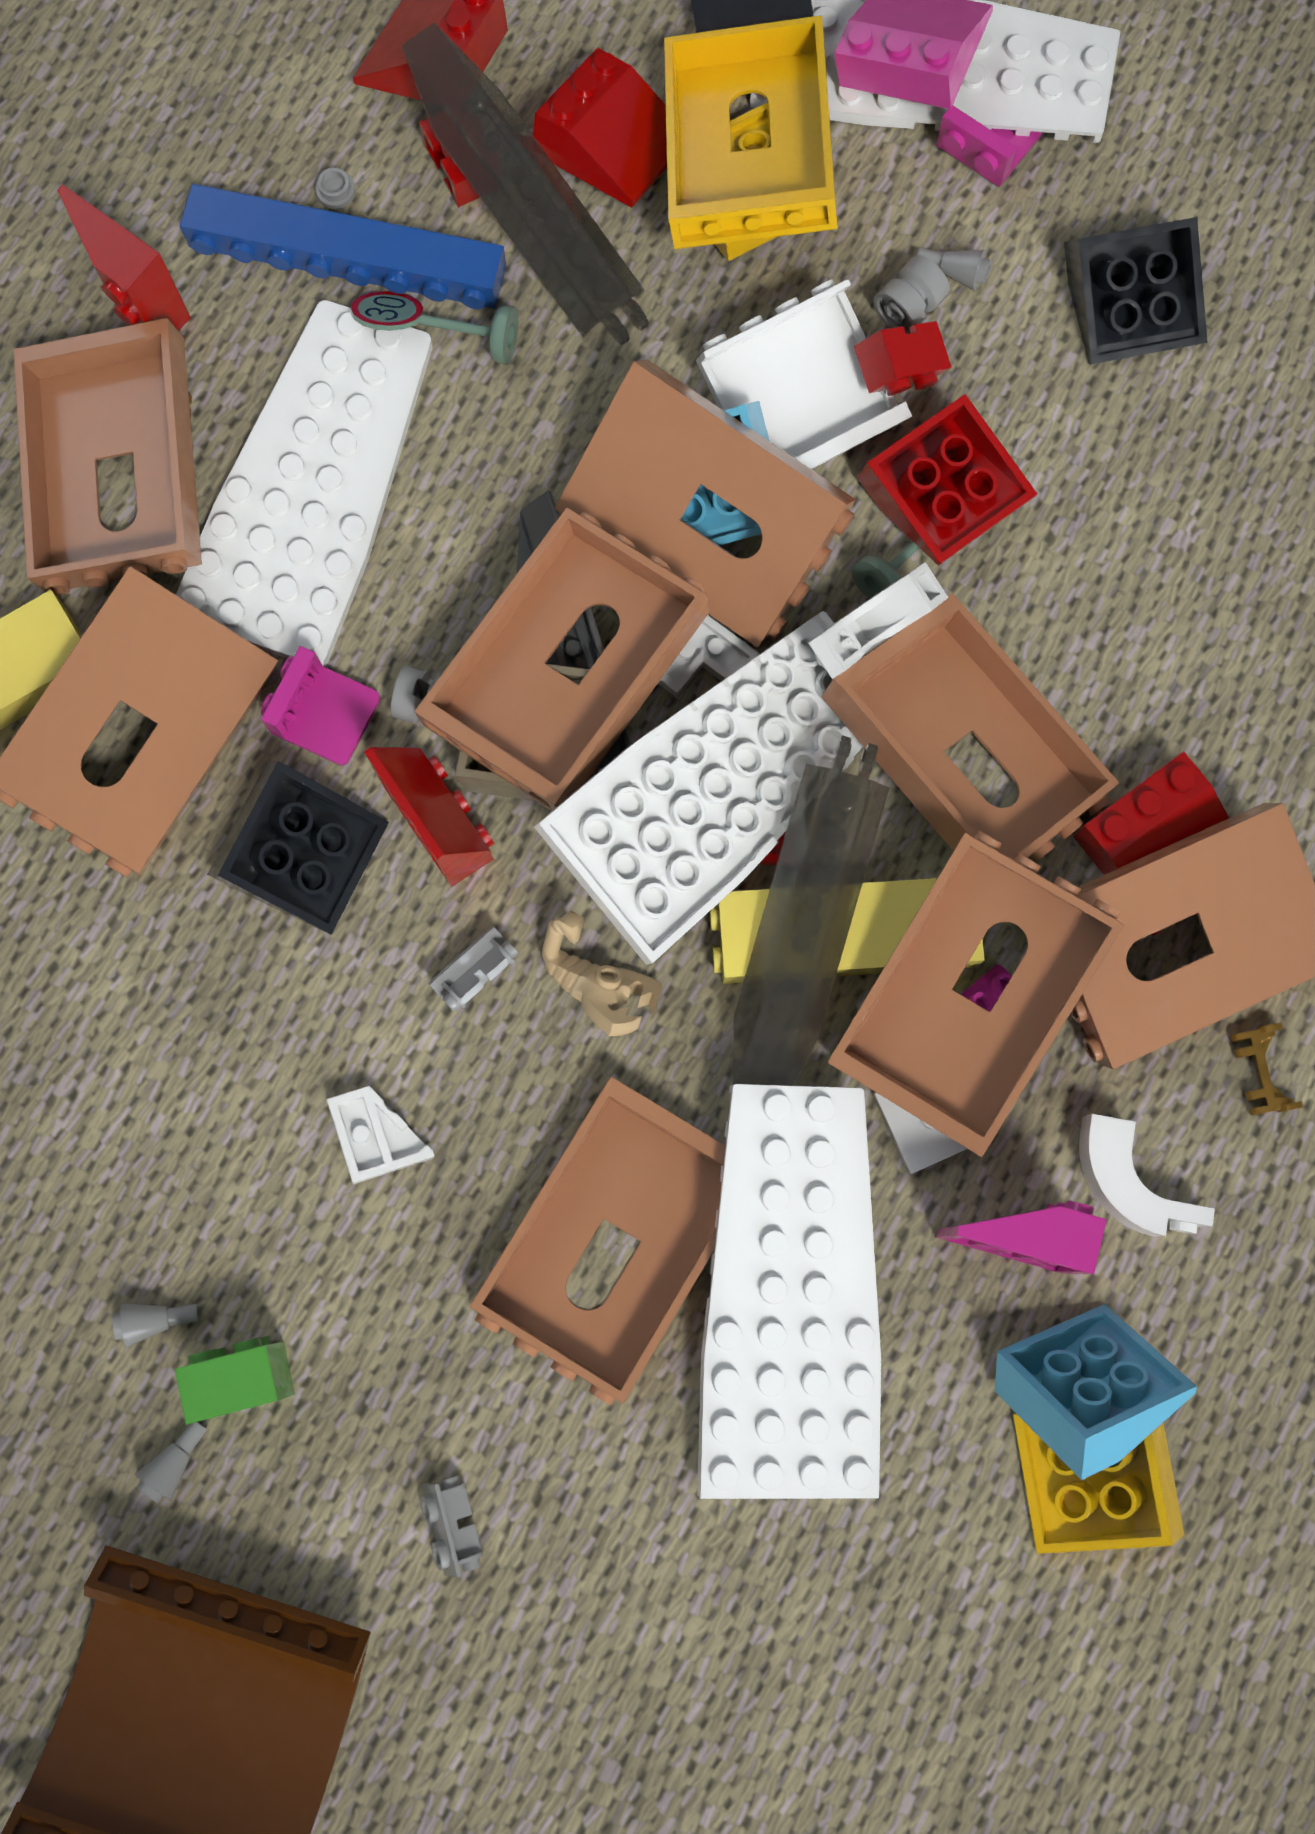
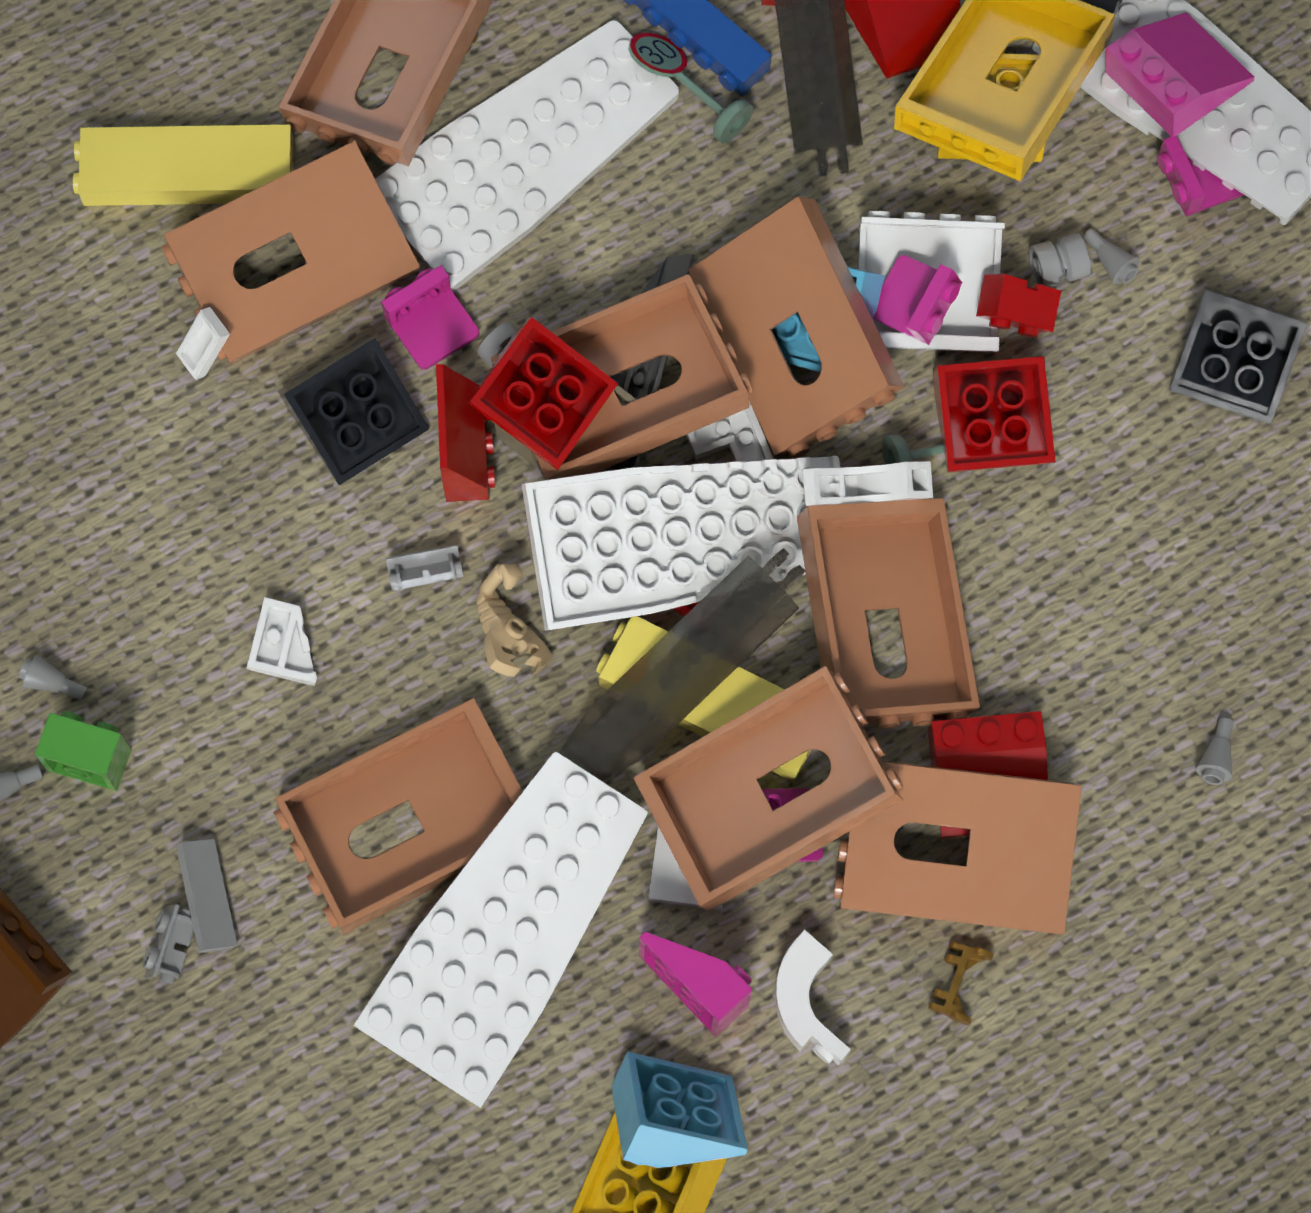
camera: 30 degrees right, 5 degrees down
none -> white tile [176,307,230,380]
none -> light grey tile [176,839,238,953]
none -> red slope [469,317,619,470]
none -> dark pink bracket [873,255,963,345]

